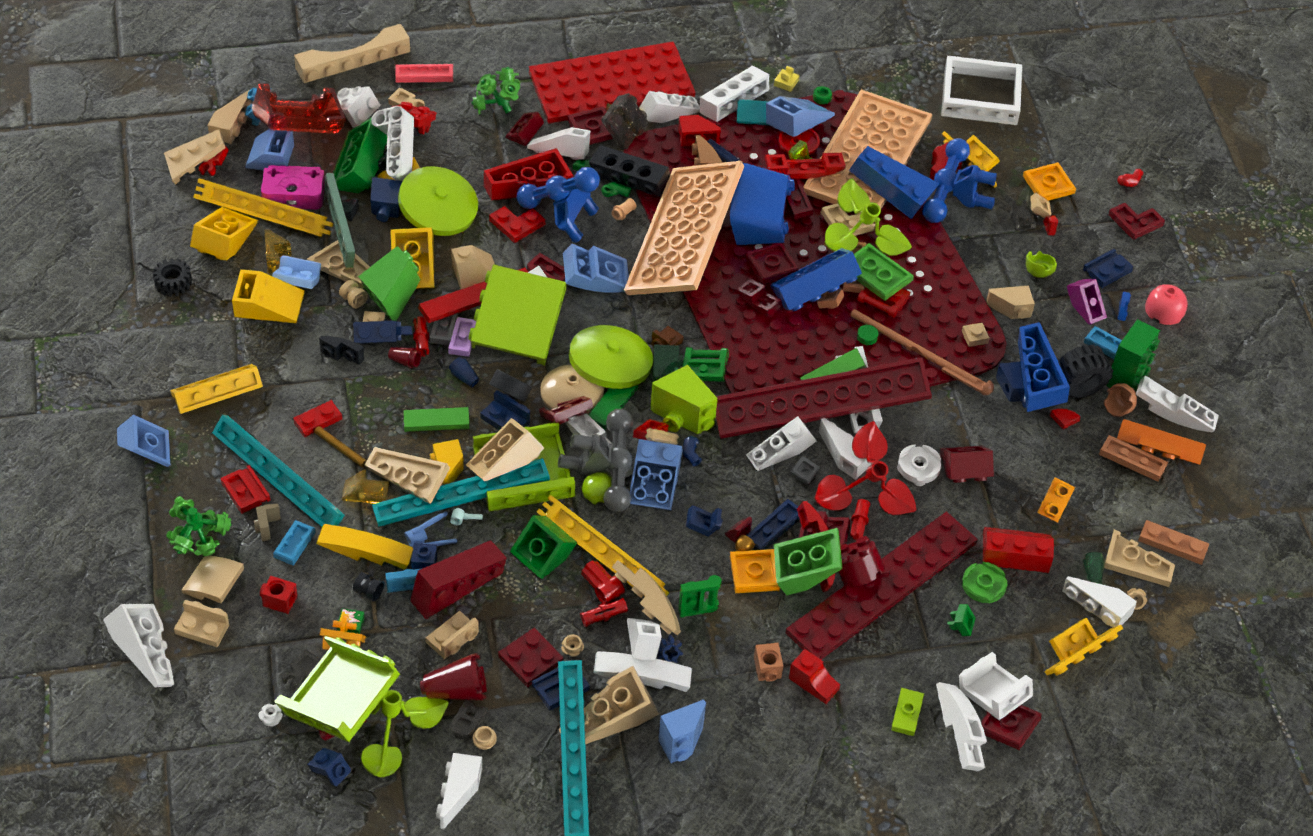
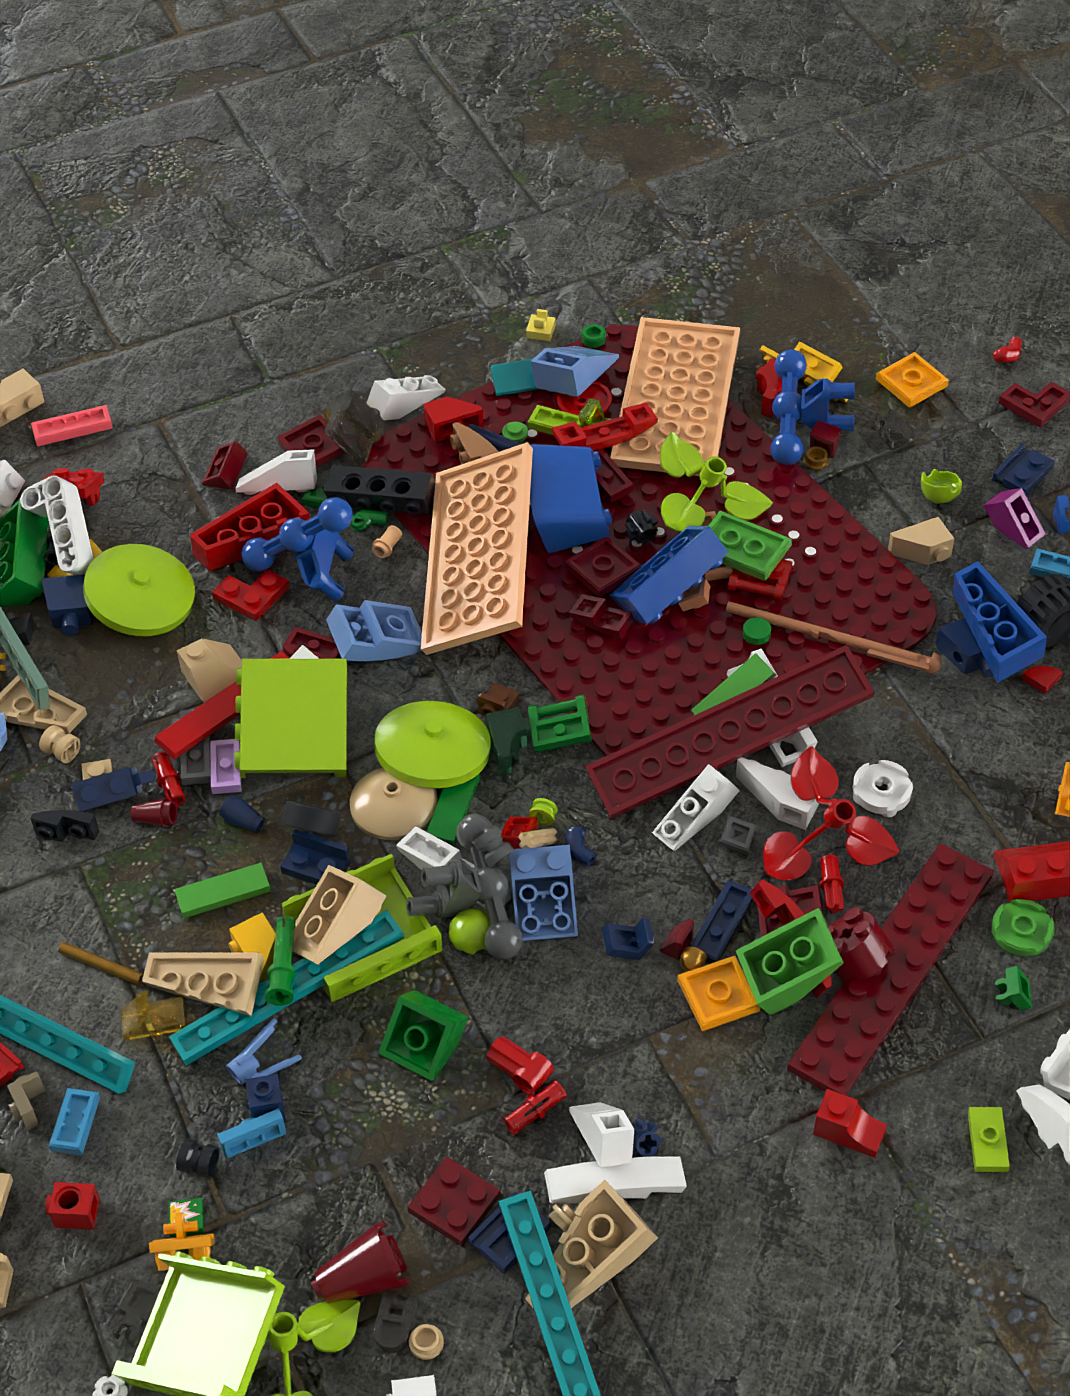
camera: 10 degrees left, 0 degrees up
red plate [293,400,342,438] -> none
yellow slope [316,524,413,570] -> none
bright green slope [358,246,421,321] -> none
tan plate [388,87,425,107] -> none
yellow slope [391,227,434,289] -> none
dark red wedge [410,540,507,619] -> none
tan bracket [426,611,479,659] -> none
light aqua hand [450,508,483,526] -> none
bright green plant [472,67,520,114] -> none
red plate [529,41,696,124] -> none
yellow hinge [536,495,669,597] -> none
dark red wing [538,396,594,424] -> none
tan plate [561,635,584,657] -> none
tan slope [612,560,681,635] -> none
lime slope [650,365,718,434] -> none
medium blue slope [658,700,706,763] -> none
green plate [678,575,722,618] -> none
white brick [700,66,769,122] -> none
nougat brick [754,643,783,681] -> none
tan plate [821,203,875,236] -> none
blue wedge [849,146,940,219] -> none
dark red slope [940,445,994,483] -> none
white window [941,56,1022,125] -> none
tan plate [962,323,989,347] -> none
tan plate [1030,192,1051,218] -> none
red tile [1043,215,1058,236] -> none
none -> green pin [265,917,296,1006]
none -> dark grey wheel [472,825,514,867]
none -> bright green plate [502,422,528,444]
none -> lime plate [528,405,585,435]
none -> tan plate [549,1203,576,1232]
none -> black gear [624,510,658,544]
none -> pearl gold plate [803,447,829,471]
none -> dark red slope [810,421,841,458]

